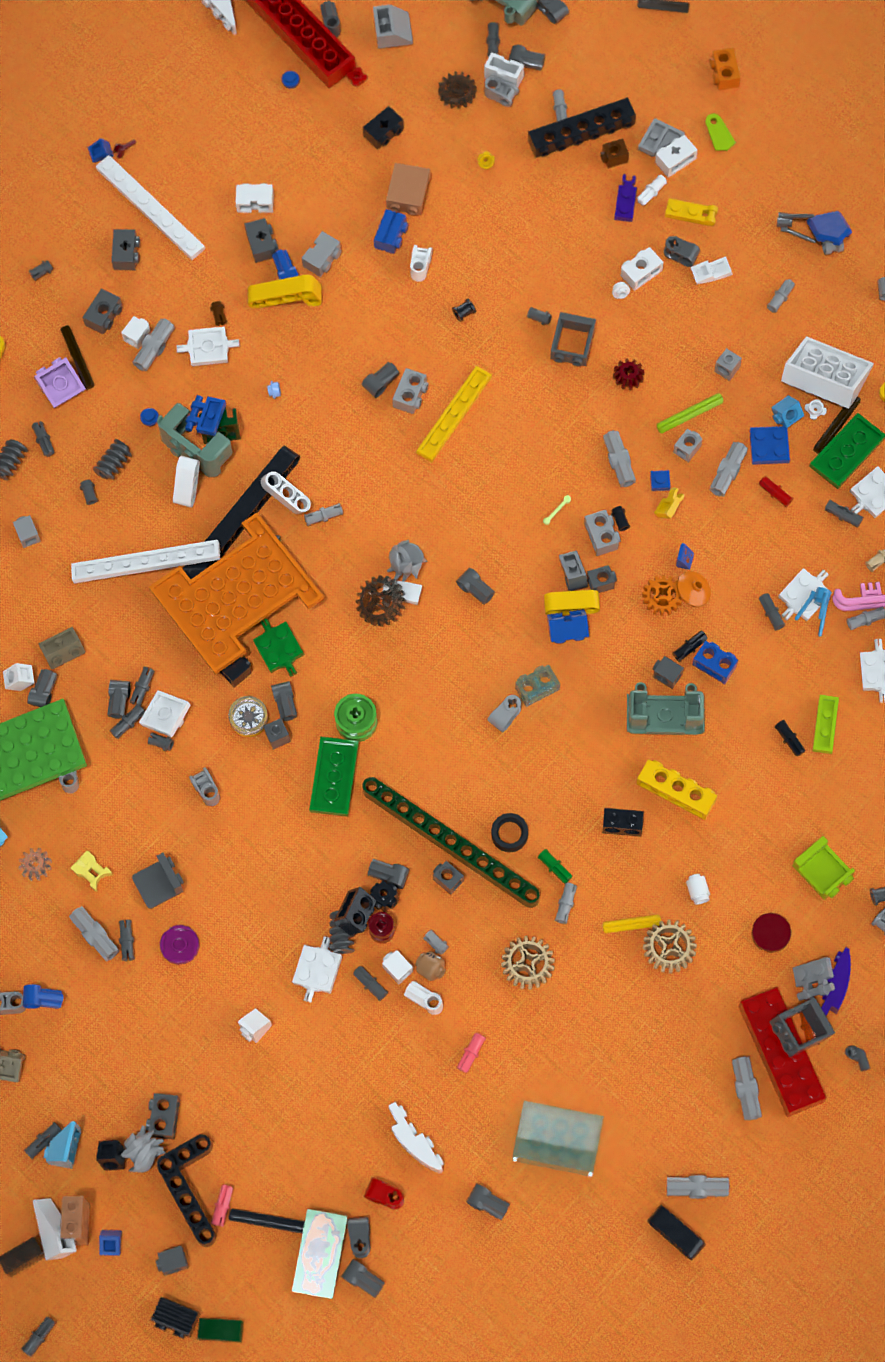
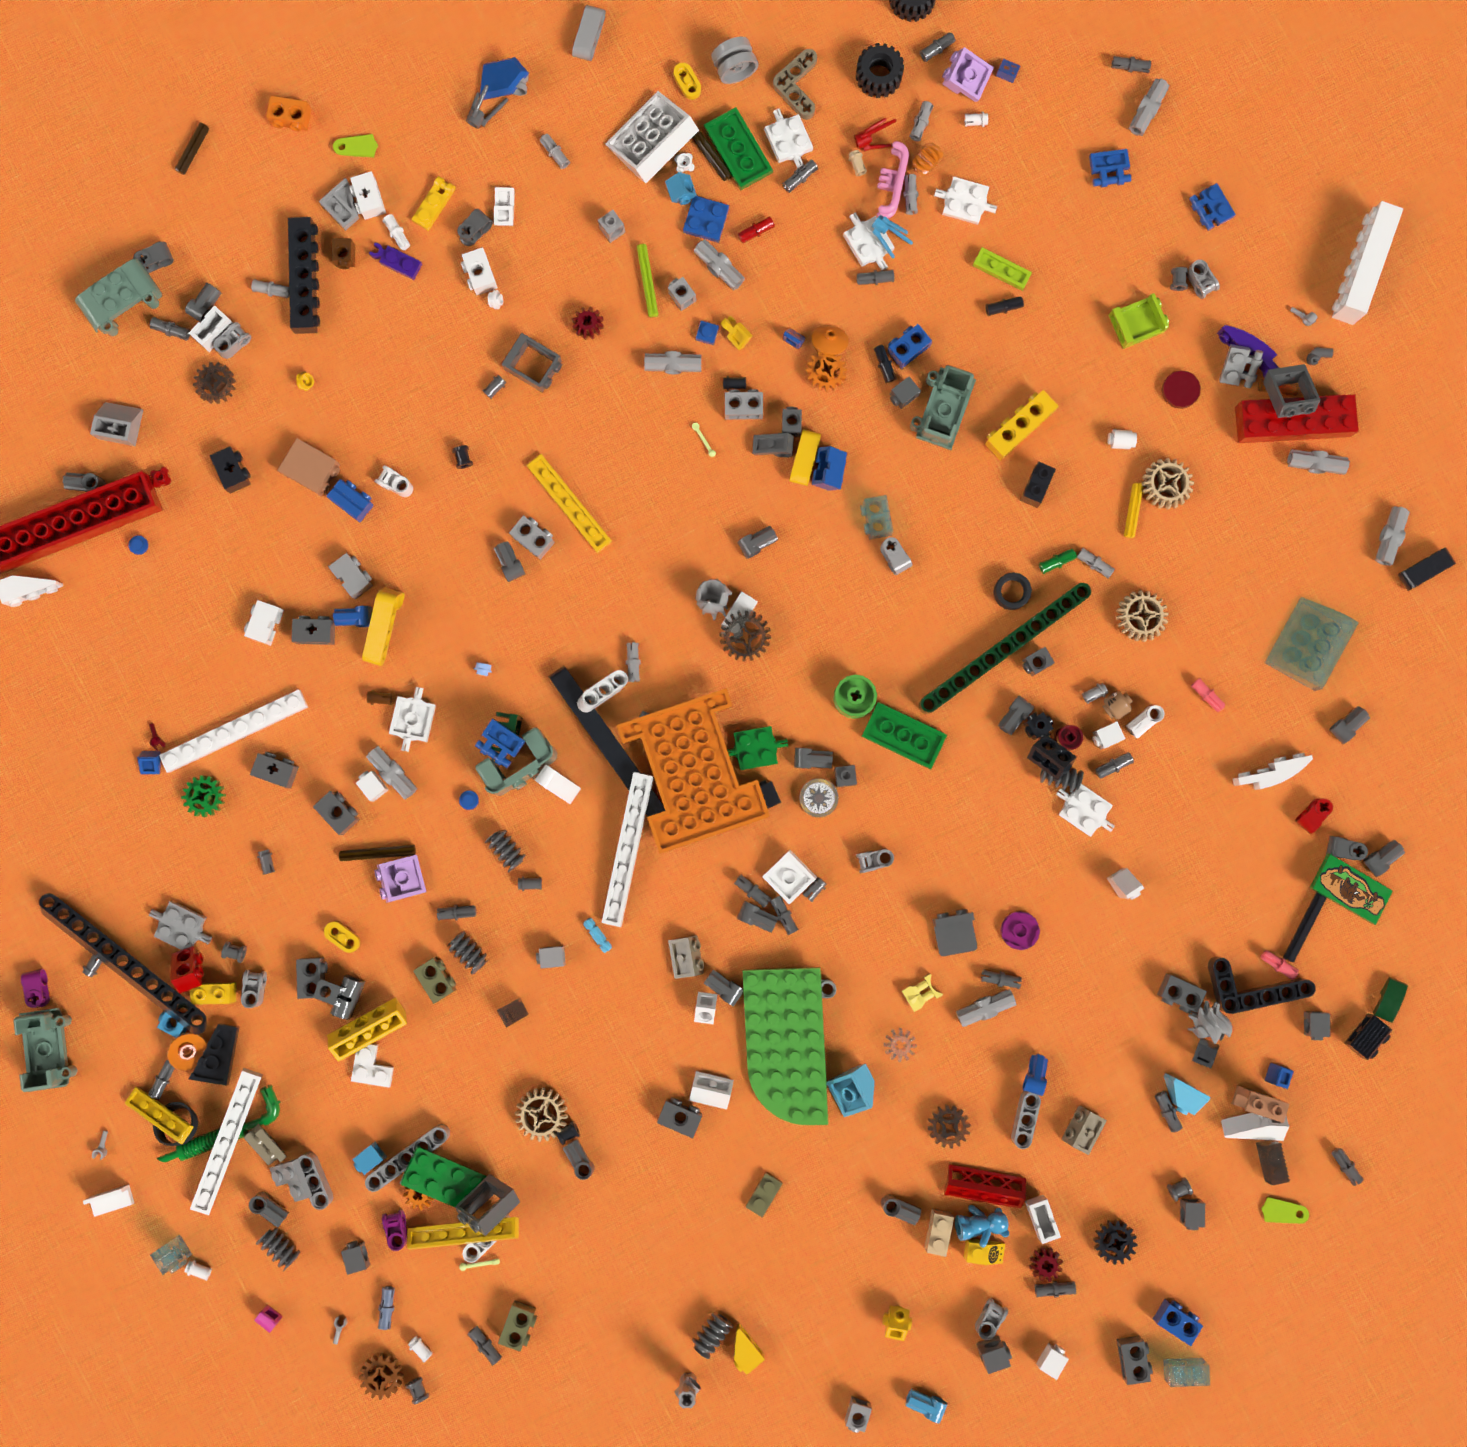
camera: 75 degrees left, 15 degrees up
none -> green gear [181,775,226,817]
none -> medium azure axle [583,918,612,953]

